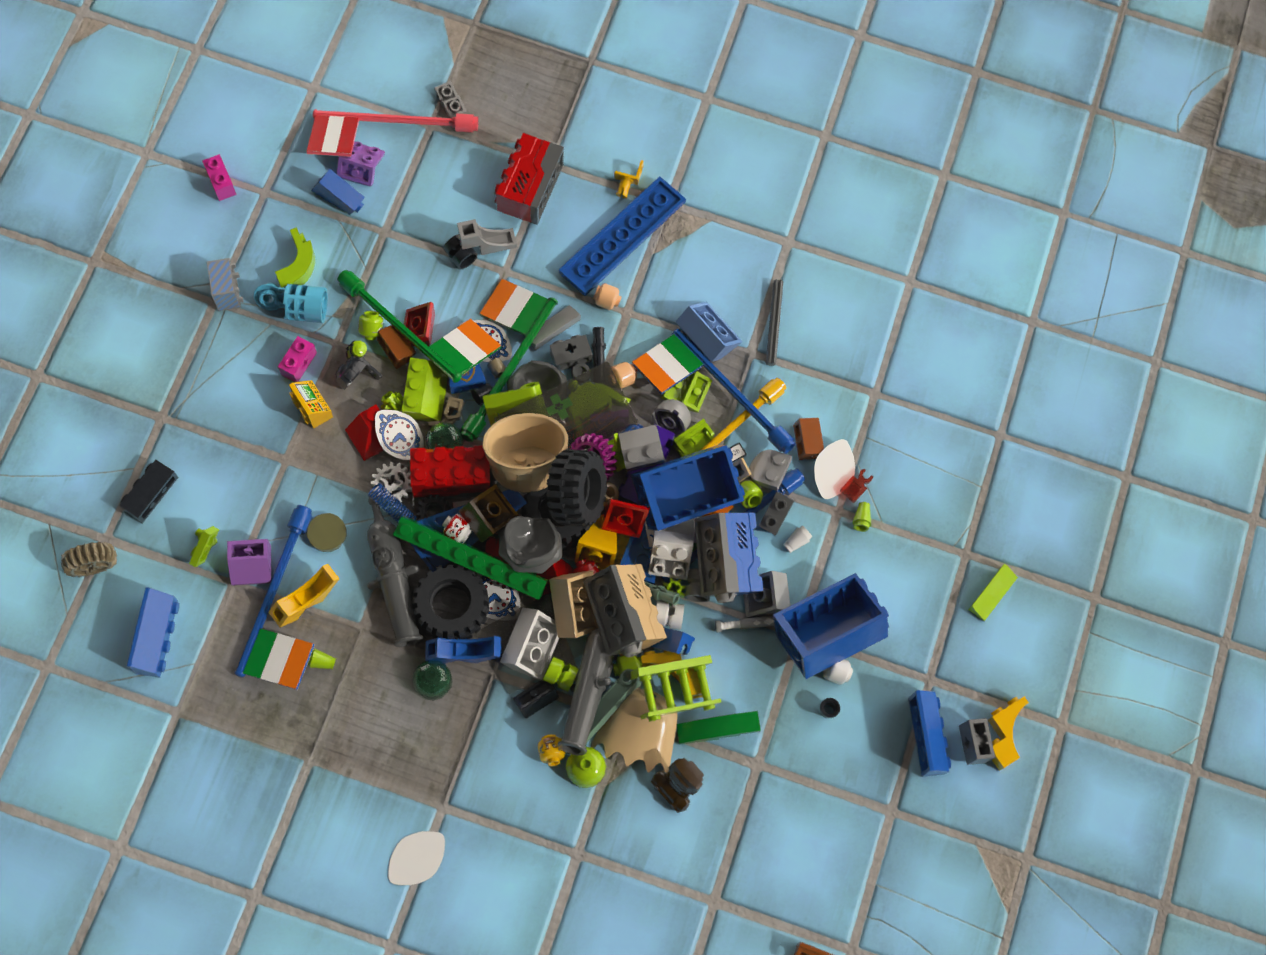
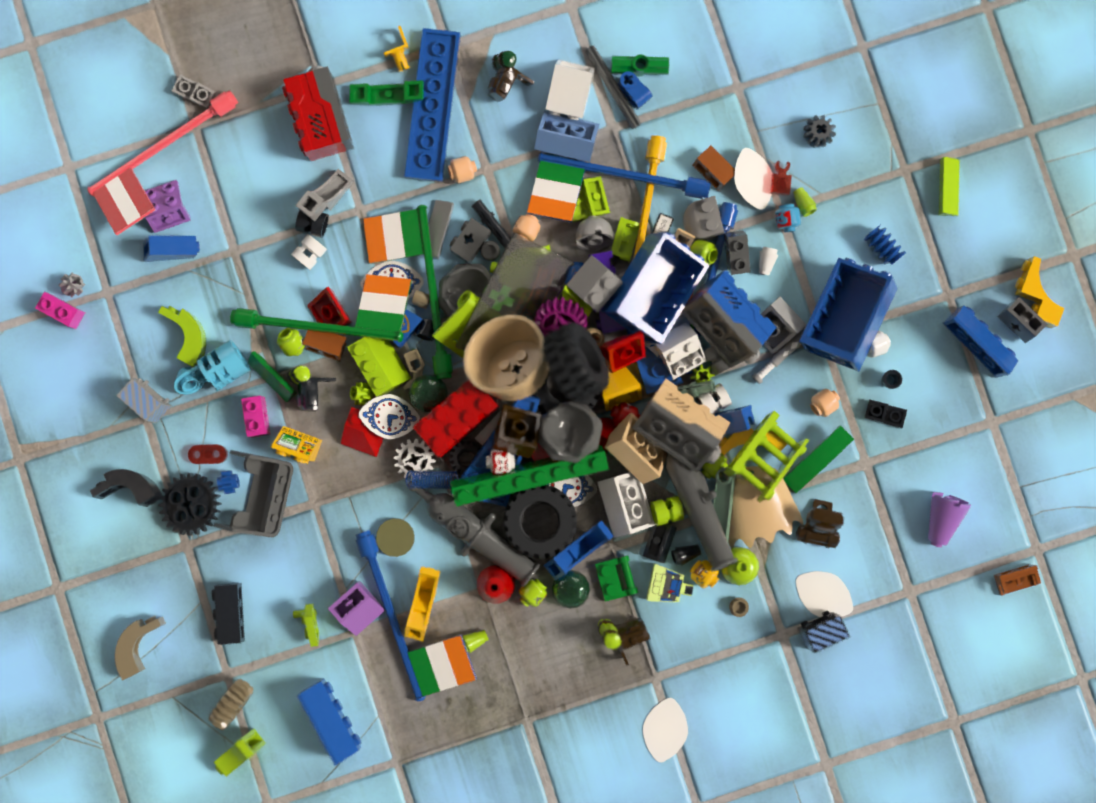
camera: 30 degrees left, 15 degrees up
none -> light grey gear [59,272,85,298]
none -> black arch [90,469,163,507]
none -> dark tan arch [115,616,166,681]
none -> black gear [158,473,222,536]
none -> clear red plate [188,444,228,464]
none -> dark grey windscreen [213,450,293,537]
none -> lime arch [214,729,266,777]
none -> blue gear [217,470,240,494]
none -> green slope [248,351,297,402]
none -> white wheel [291,234,327,270]
none -> green slope [350,80,424,105]
none -> red cone [477,565,515,604]
none -> dark brown piece [487,51,534,102]
none -> lime head [519,578,547,607]
none -> white slope [545,60,595,120]
none -> green plate [595,555,639,602]
none -> dark brown piece [598,617,651,666]
none -> green piece [611,54,669,77]
none -> blue piece [618,71,653,109]
none -> torso [646,563,693,602]
none -> black cone [671,544,701,566]
none -> dark tan plate [729,597,749,617]
none -> dark azure head [775,204,801,233]
none -> white sticker [796,571,853,617]
none -> black container [798,610,850,653]
none -> dark grey gear [803,115,836,148]
none -> light nougat head [810,388,840,417]
none -> blue piece [864,224,906,266]
none -> black slope [864,399,907,429]
none -> medium lavender cone [928,492,971,548]

